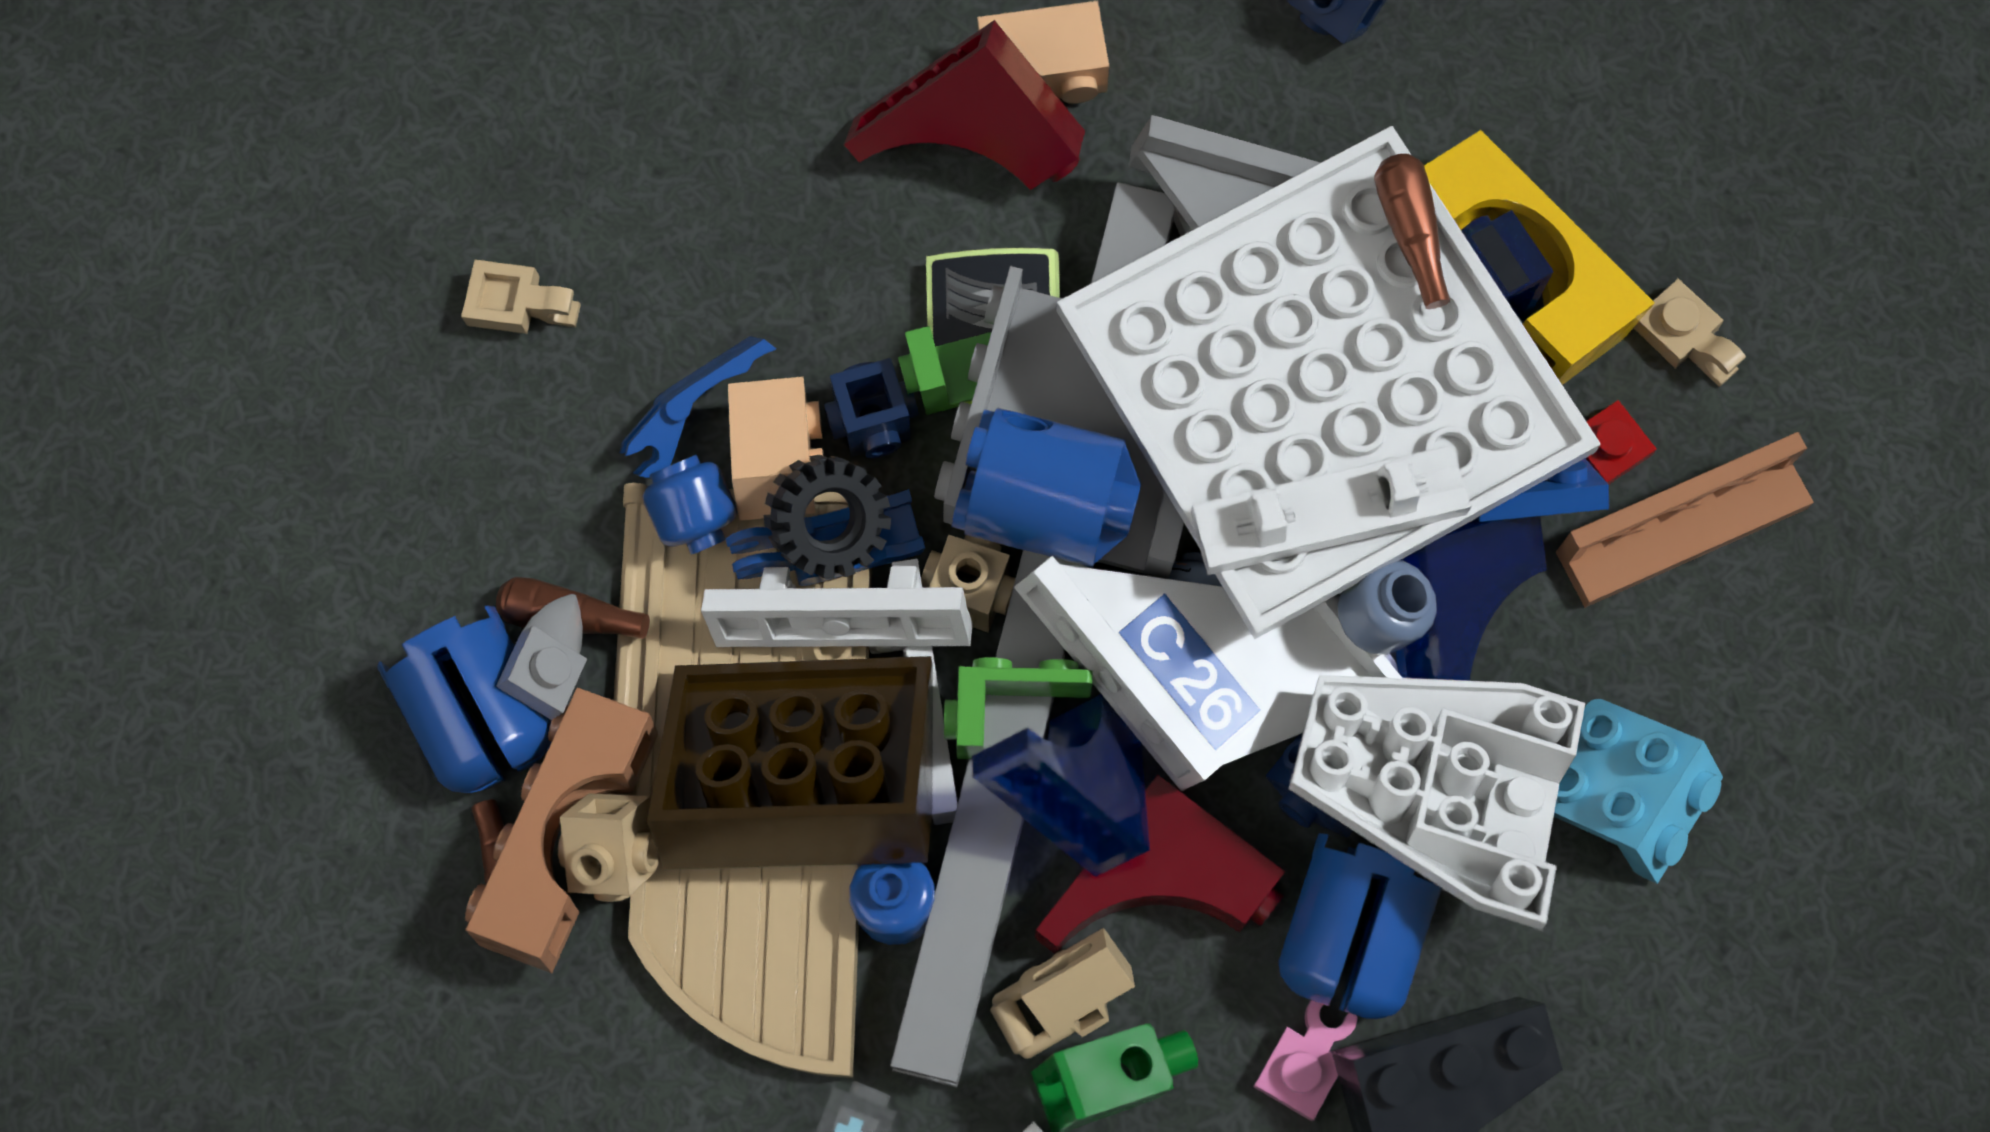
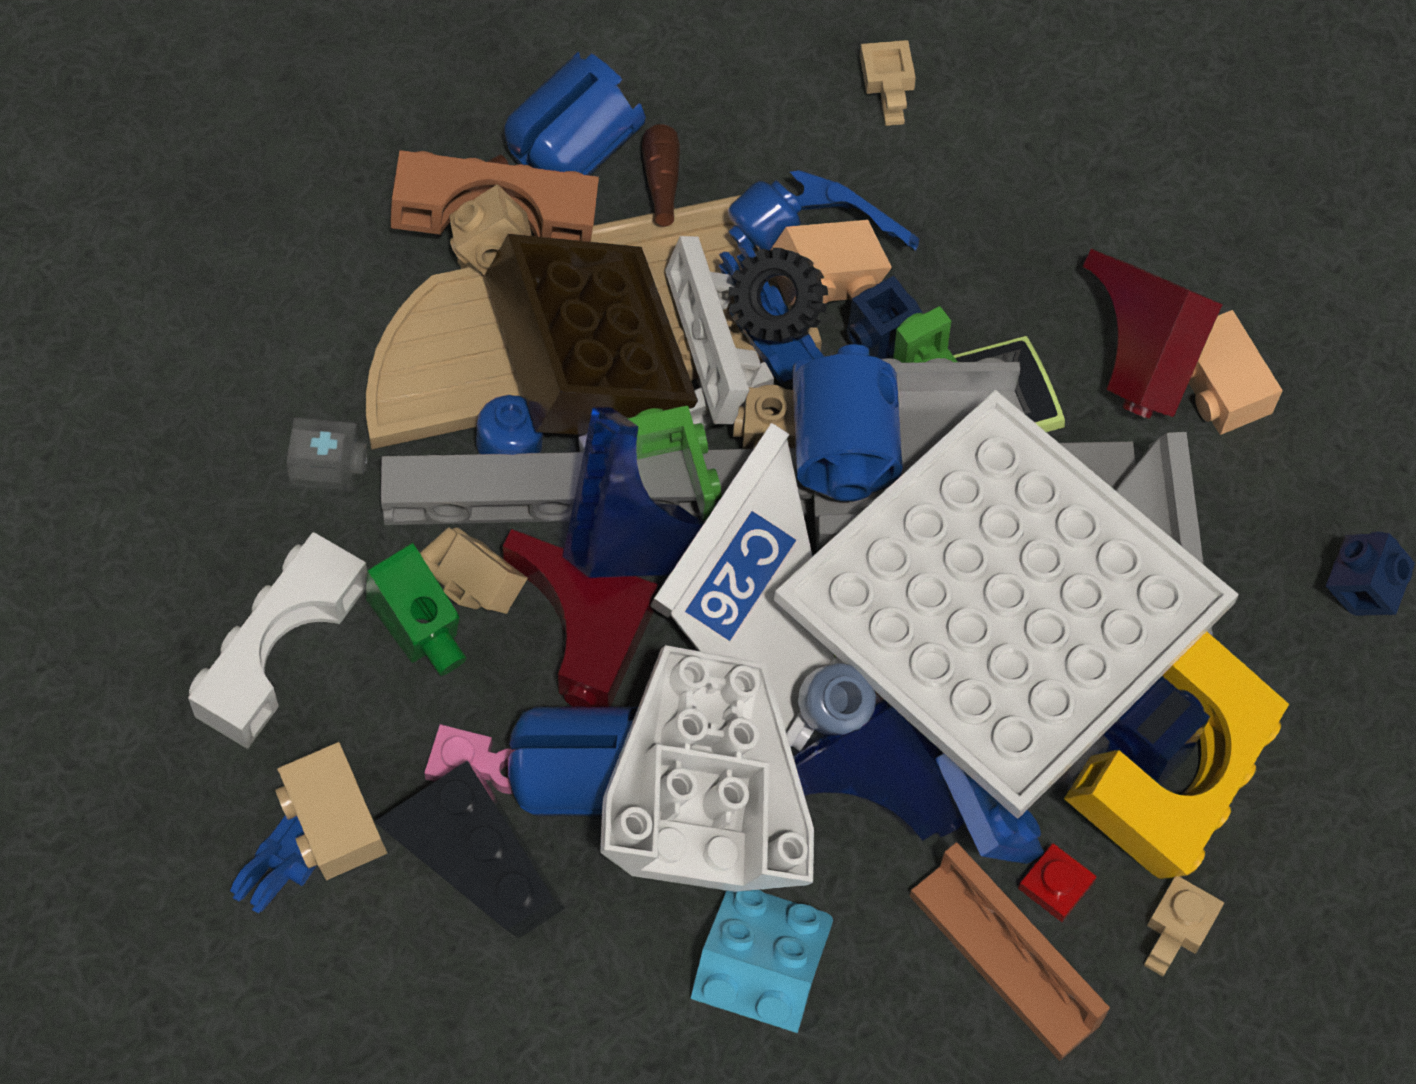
camera: 70 degrees right, 10 degrees down
light grey plate [496,594,587,720] -> none
white hinge [1191,445,1471,575] -> none
copper piece [1374,153,1450,309] -> none

